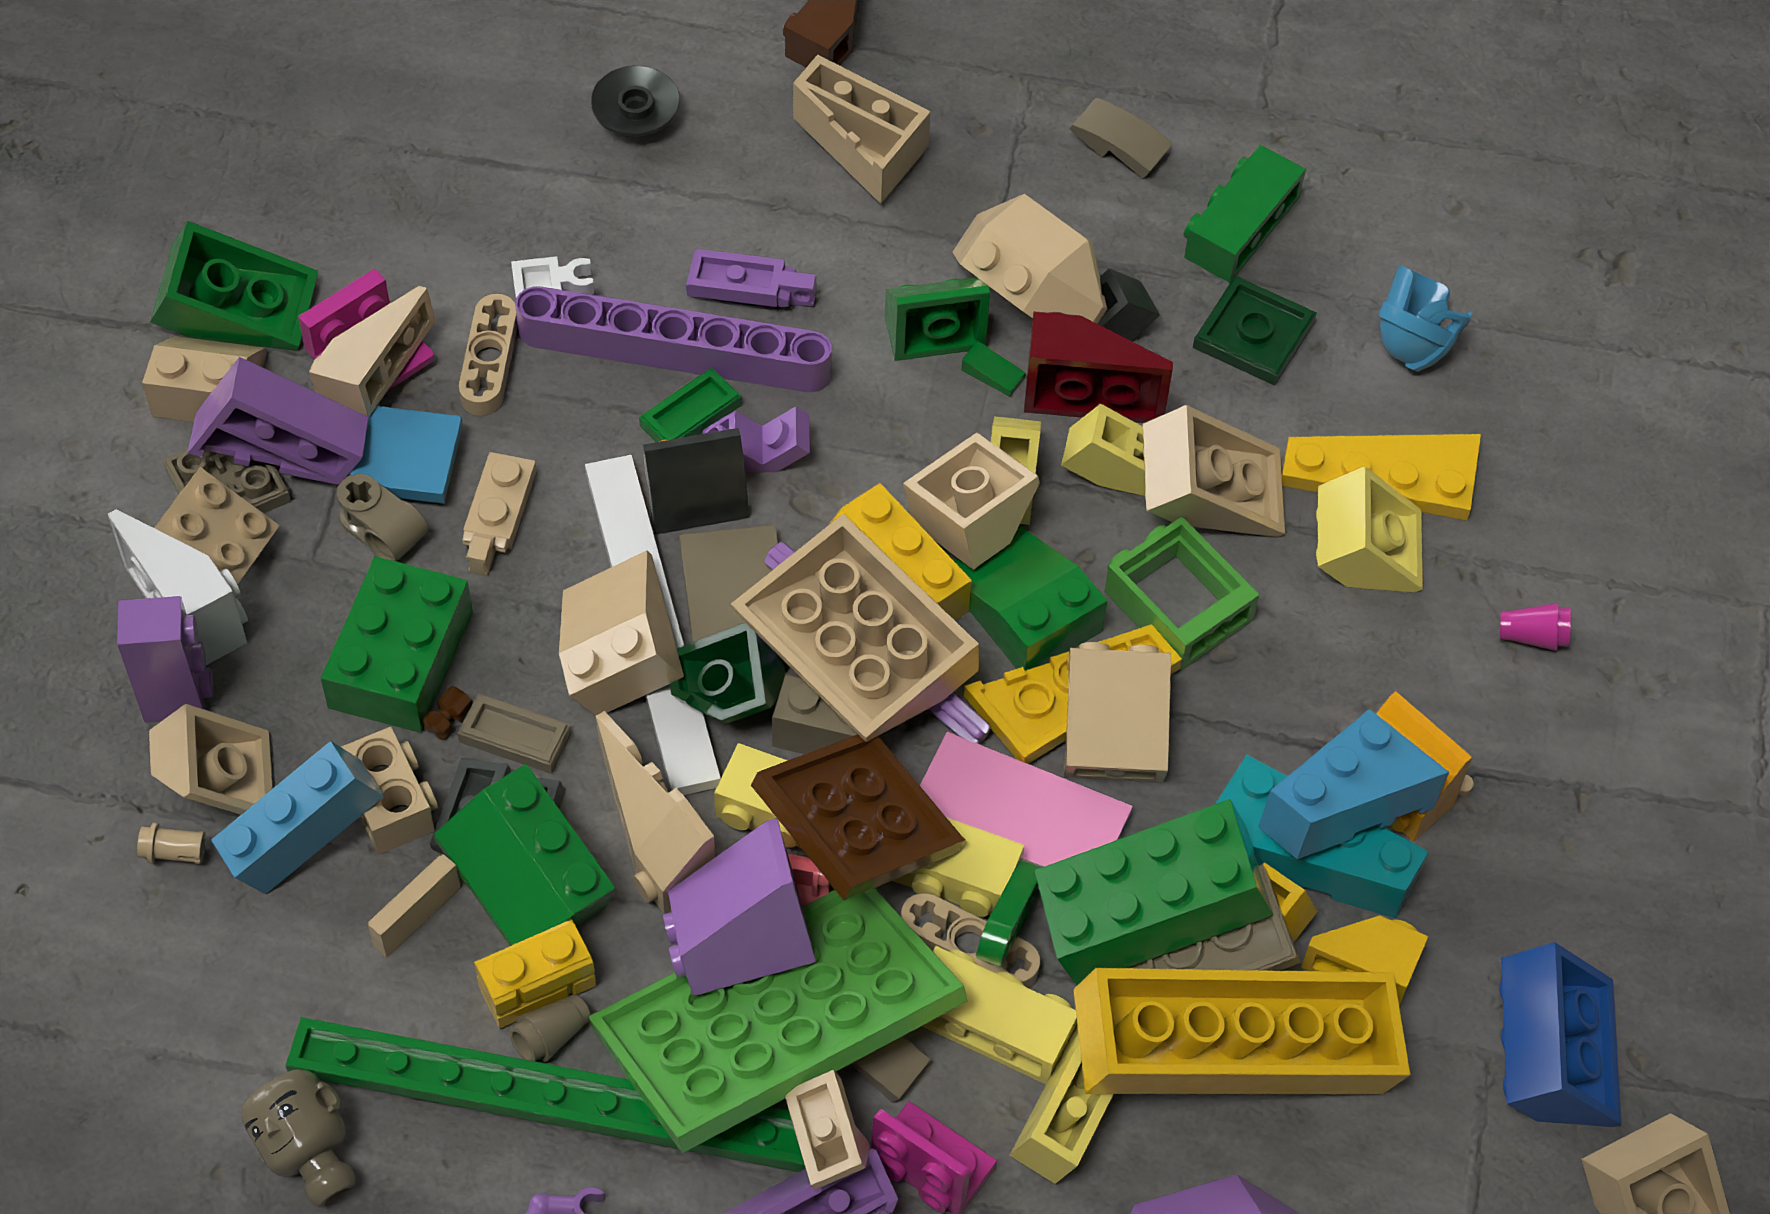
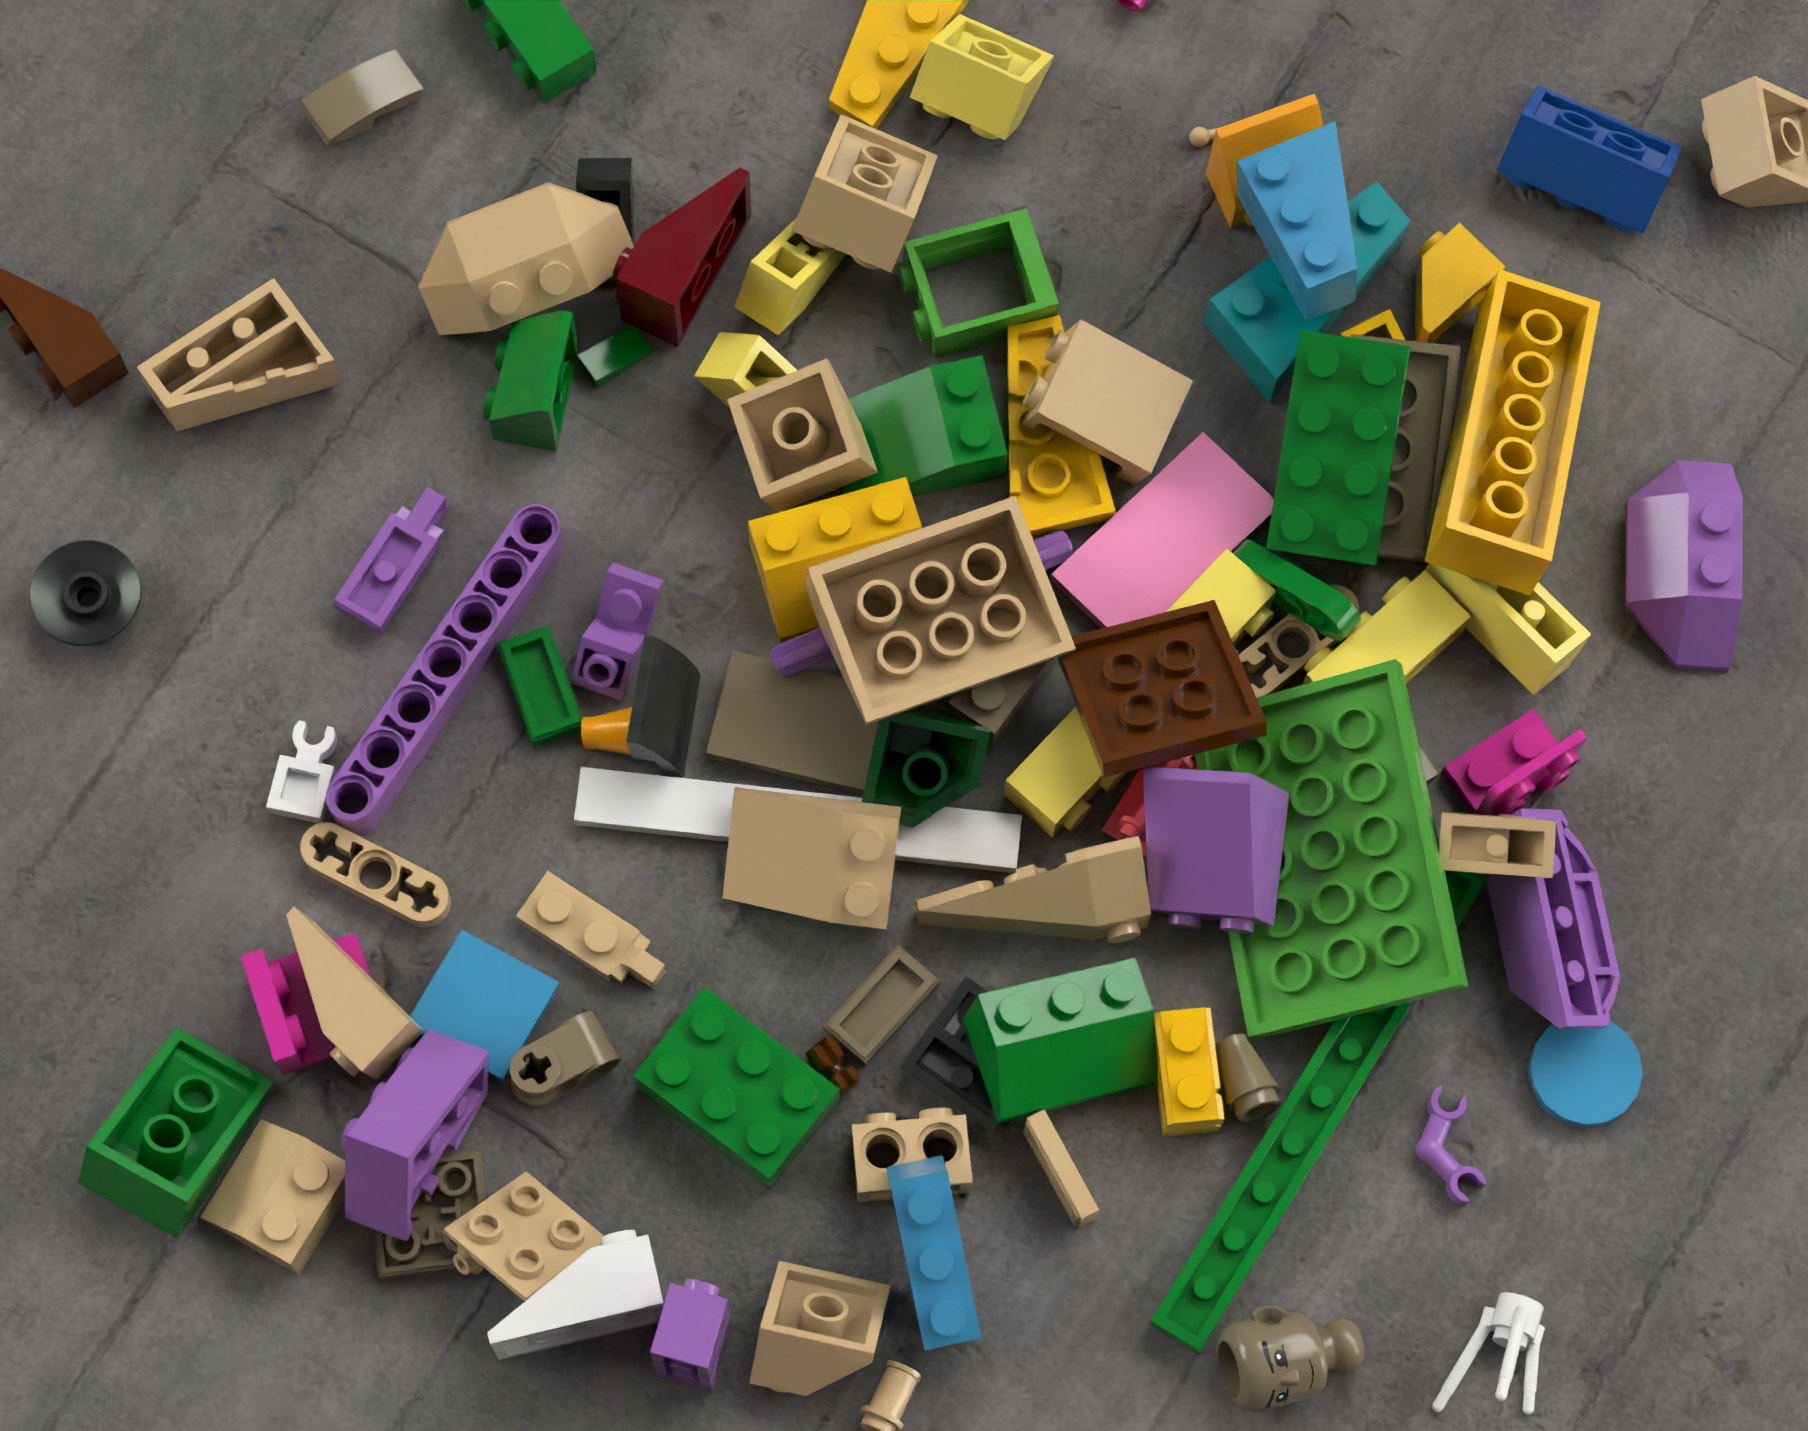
camera: 70 degrees left, 15 degrees up
dark green tile [1192,276,1317,386] -> none

